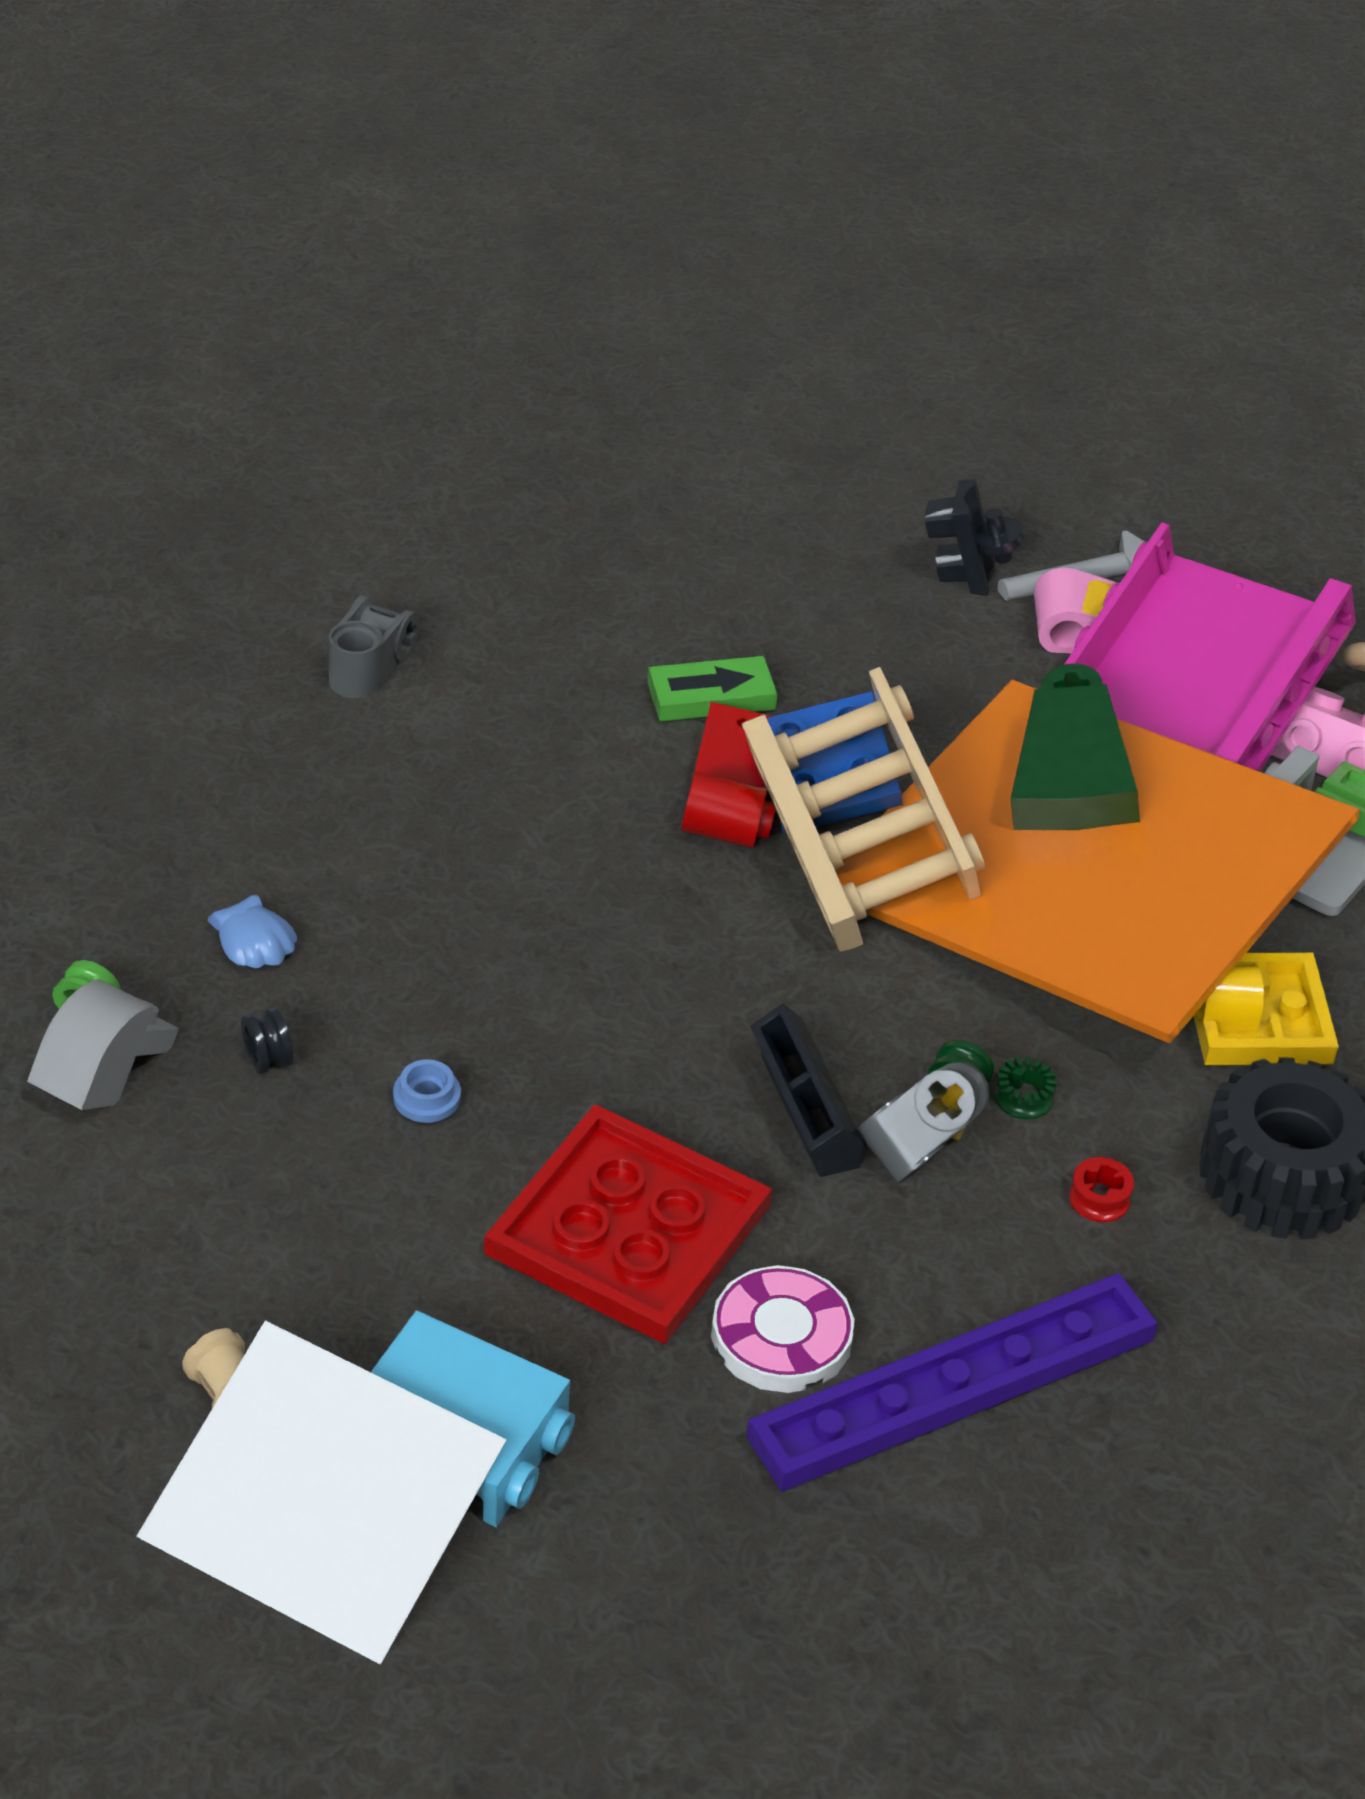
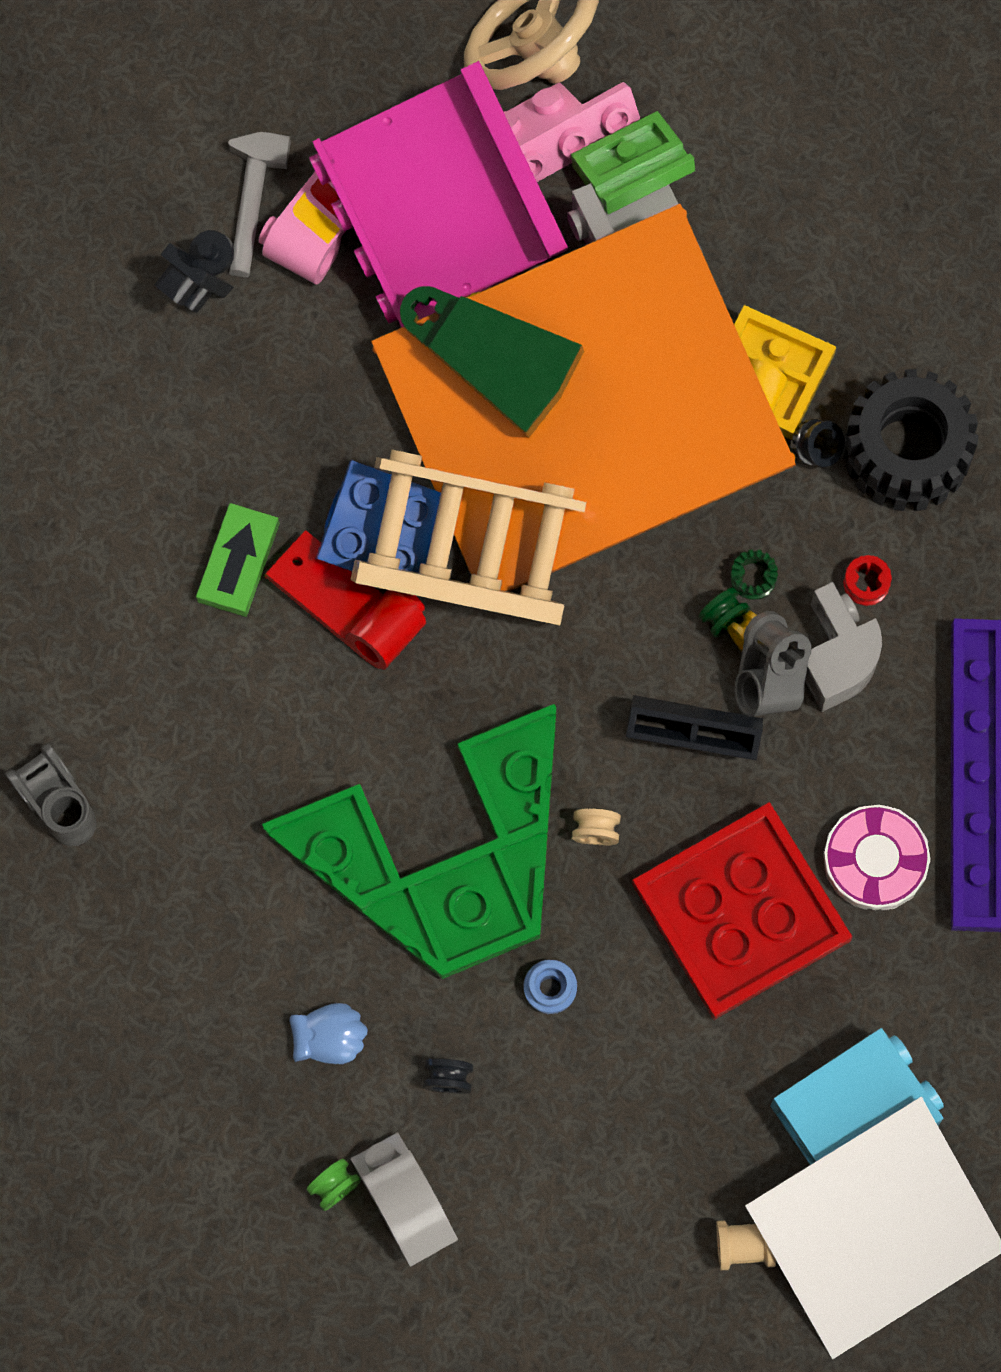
camera: 55 degrees left, 30 degrees up
none -> green wing [262,704,556,979]
none -> tan bush [572,809,621,846]
none -> black bush [792,419,845,467]
none -> light grey brick [805,582,882,712]

